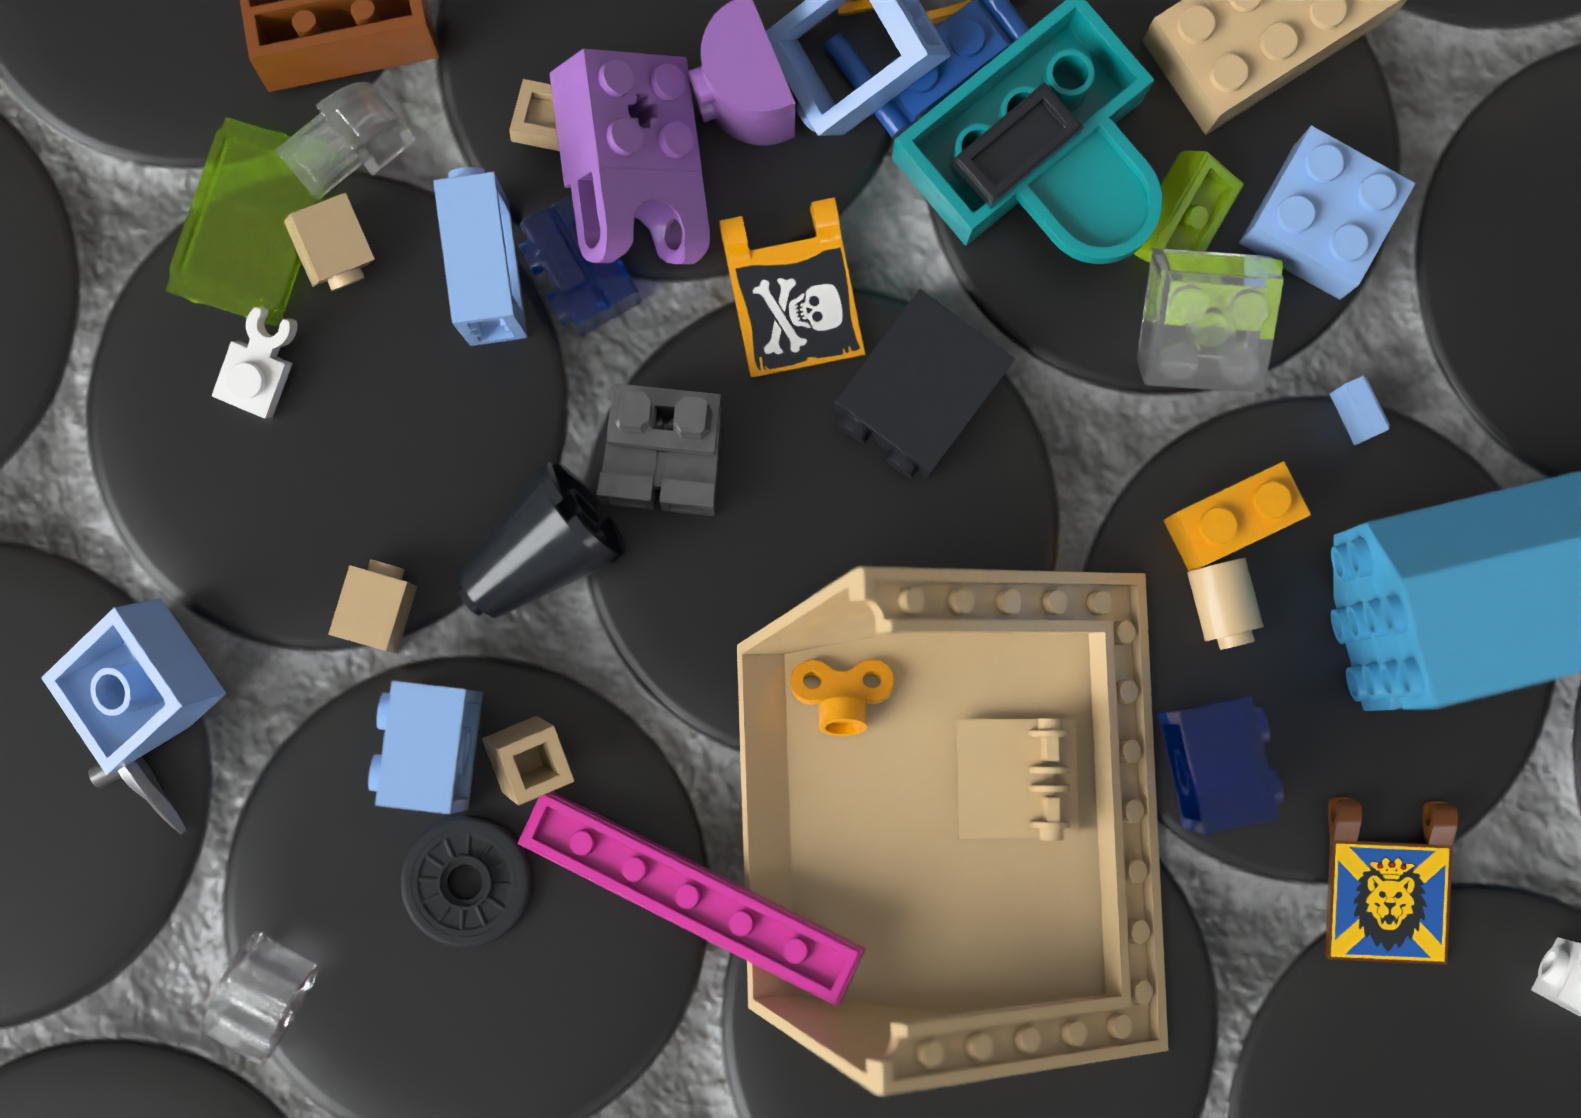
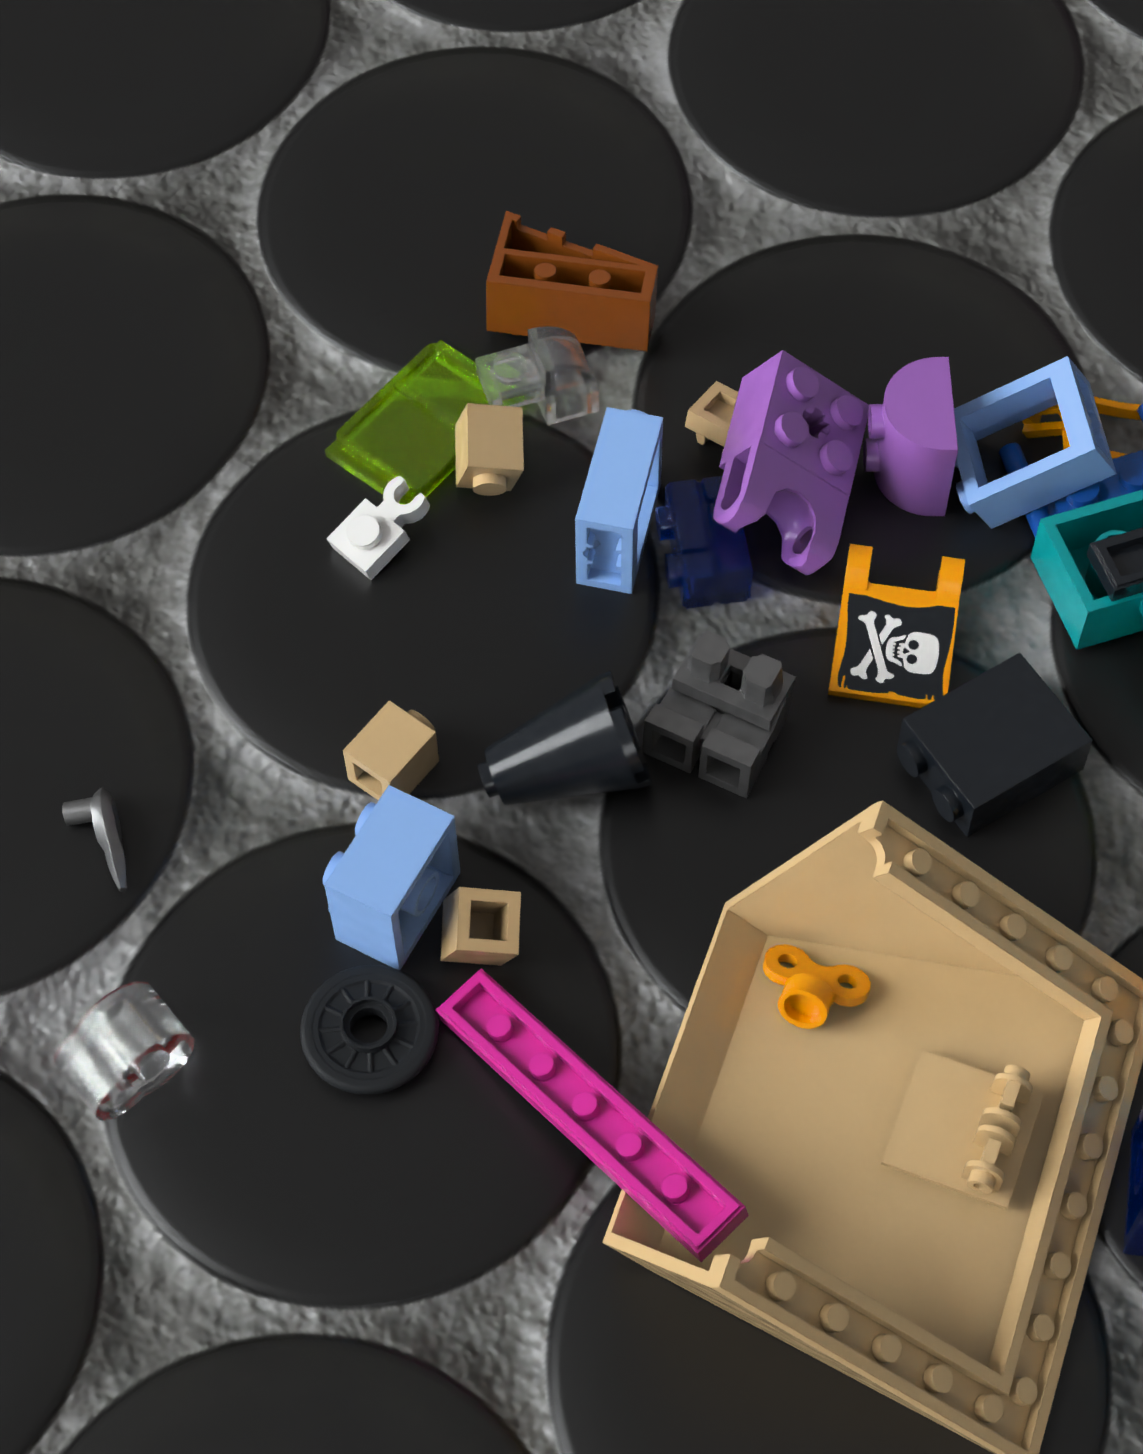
camera: 25 degrees right, 25 degrees down
light blue slope [41,598,227,775] -> none

